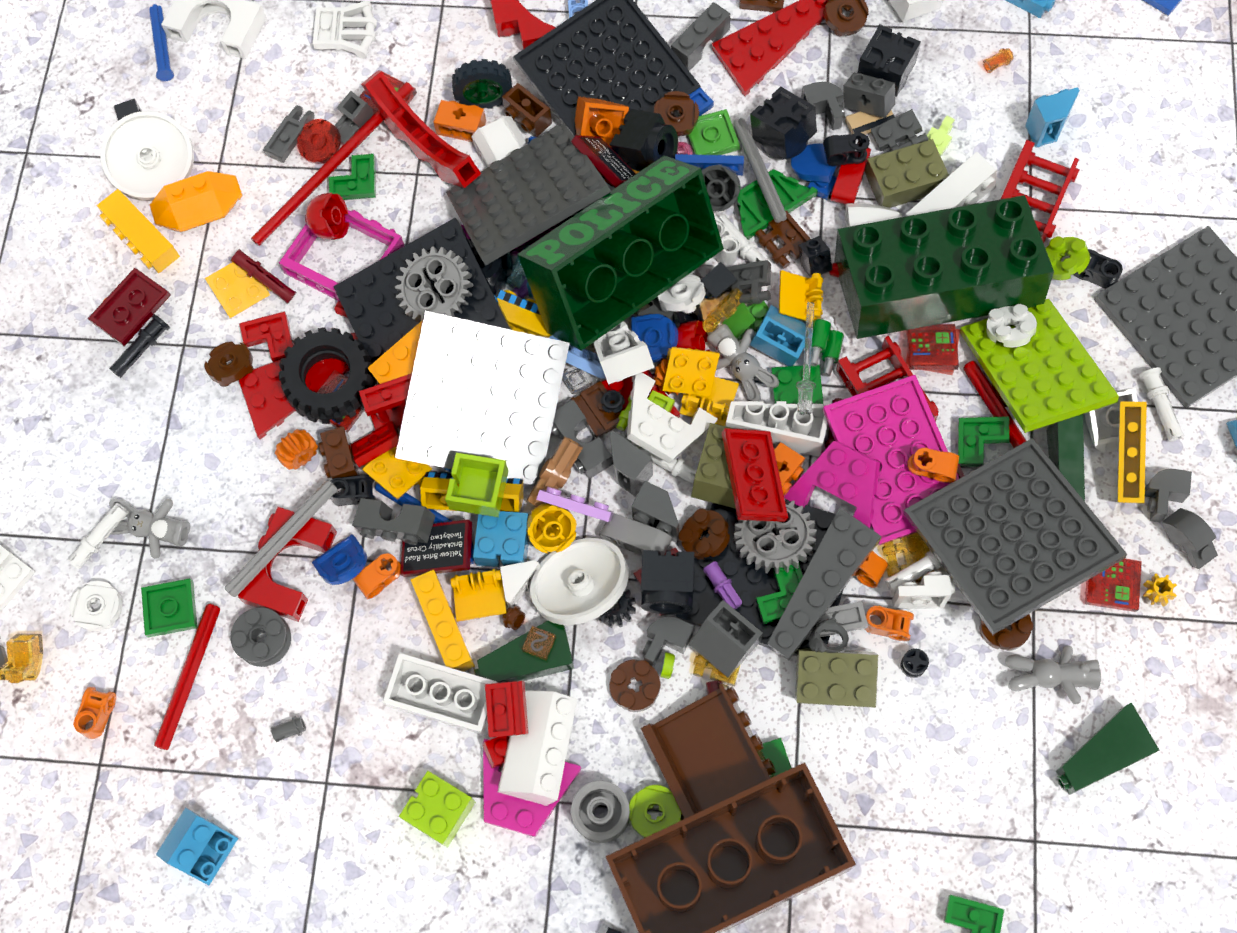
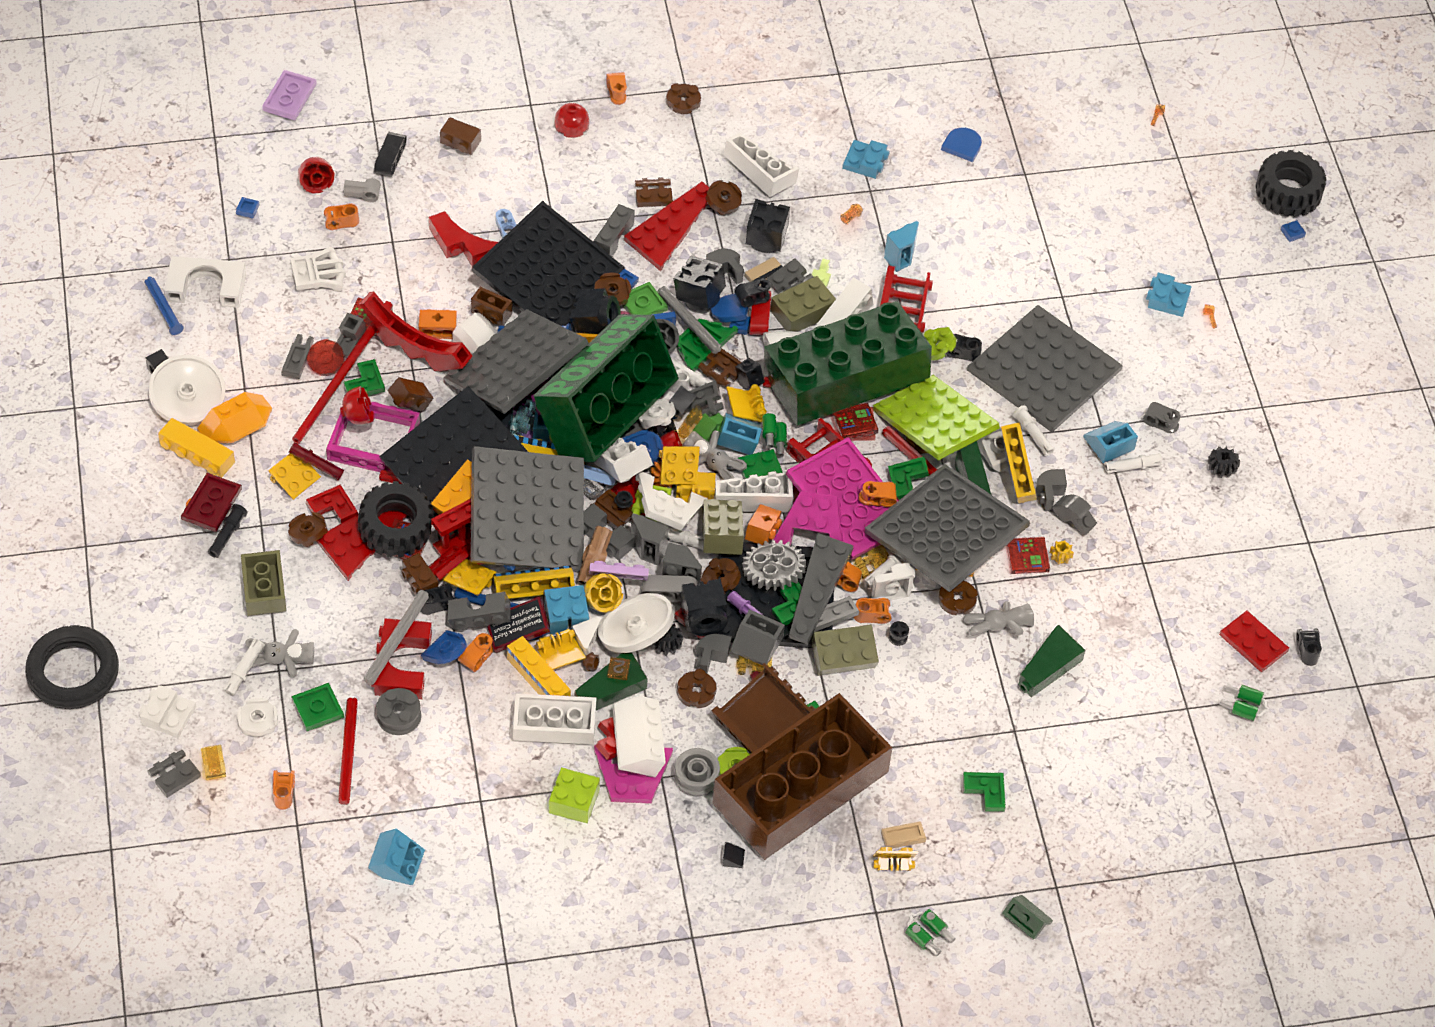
camera: 25 degrees left, 15 degrees down
dark grey pin [271,716,306,743] -> none
orange gear [275,429,318,470] -> none
light grey gear [395,247,473,322] -> none
lime piece [445,453,509,517] -> none
black wheel [452,59,512,109] -> none
red plate [485,681,528,738] -> none
tile [571,135,636,188] -> none
orange slope [575,97,629,146] -> none
lime tile [660,652,675,679] -> none
red tile [722,428,788,522] -> none
clear piece [796,302,816,415] -> none
dark grey piece [809,618,849,653] -> none
dark grey brick [843,72,895,118] -> none
white plate [986,304,1037,348] -> none
none -> olive brick [240,550,287,616]
none -> reddish brown brick [387,377,434,412]

